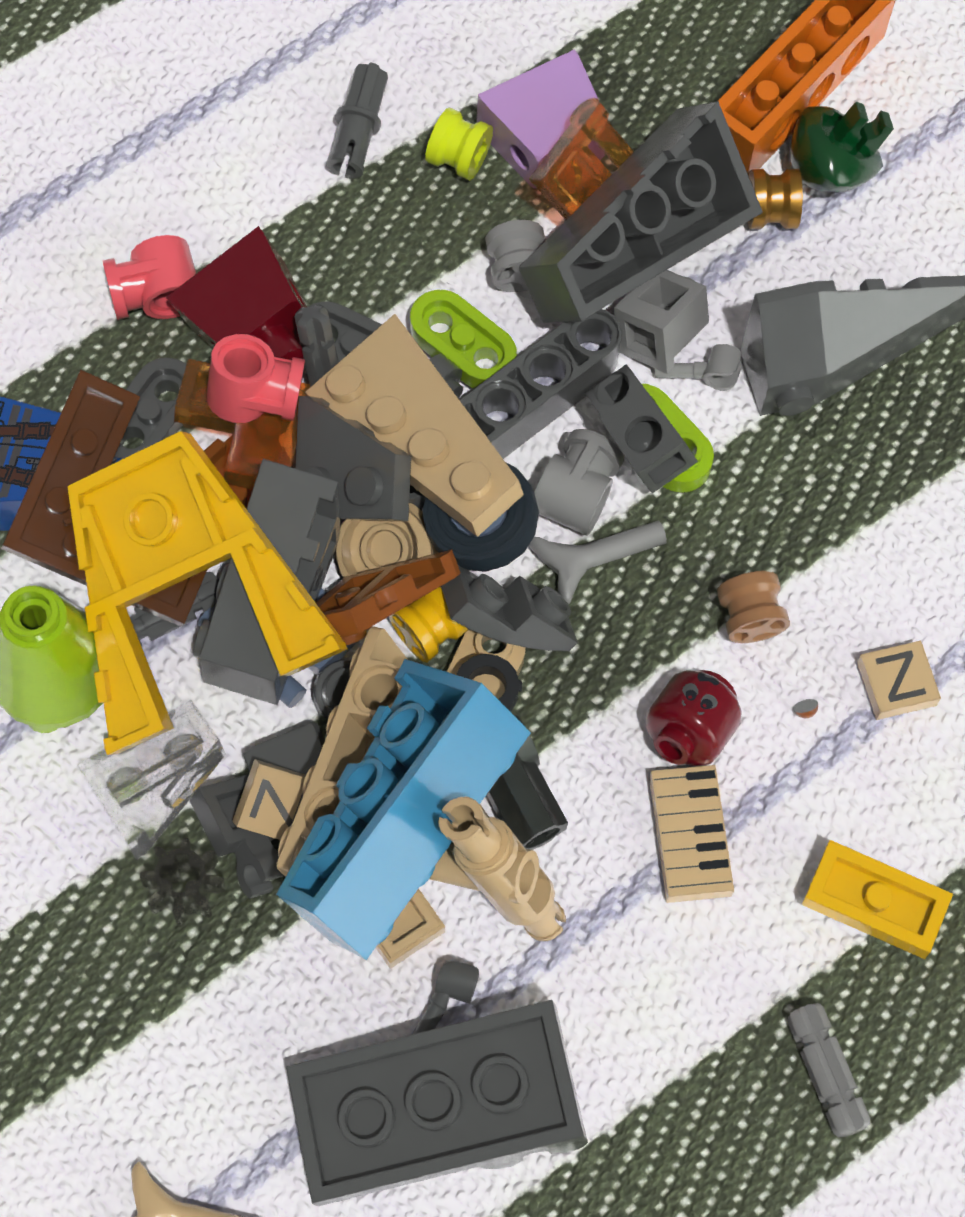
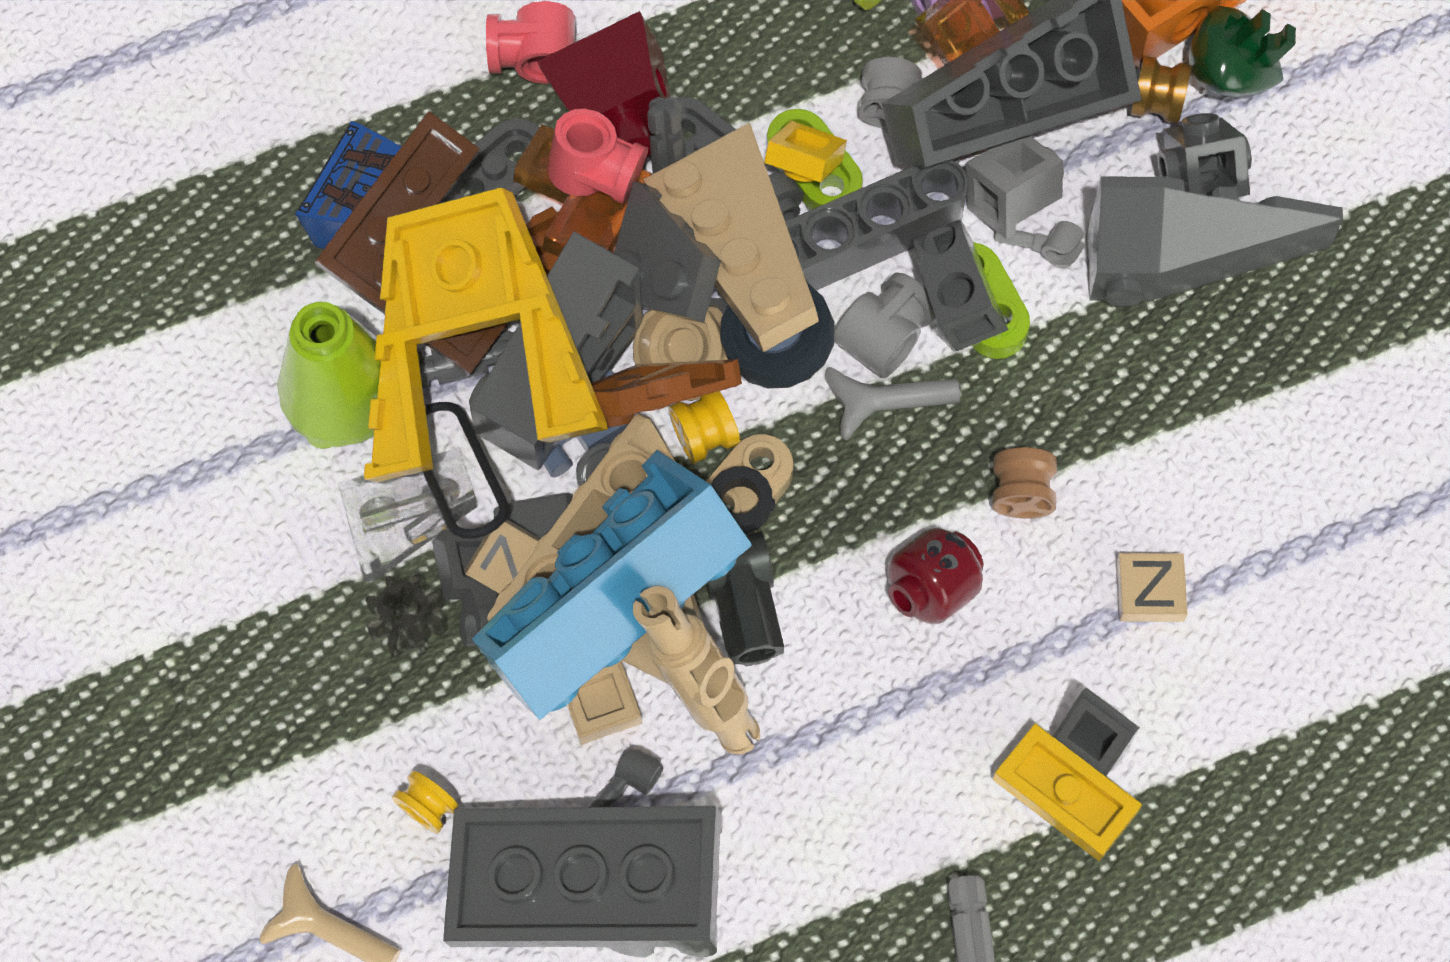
camera: 20 degrees right, 0 degrees up
dark grey slope [441,565,578,651] -> none
tan tile [649,765,734,903] -> none
light grey piece [793,699,818,719] -> none
none -> yellow bush [391,770,459,834]
none -> black piece [423,402,509,539]
none -> yellow plate [764,120,847,183]
none -> dark grey slope [1053,687,1140,777]
none -> dark grey brick [1157,113,1252,197]

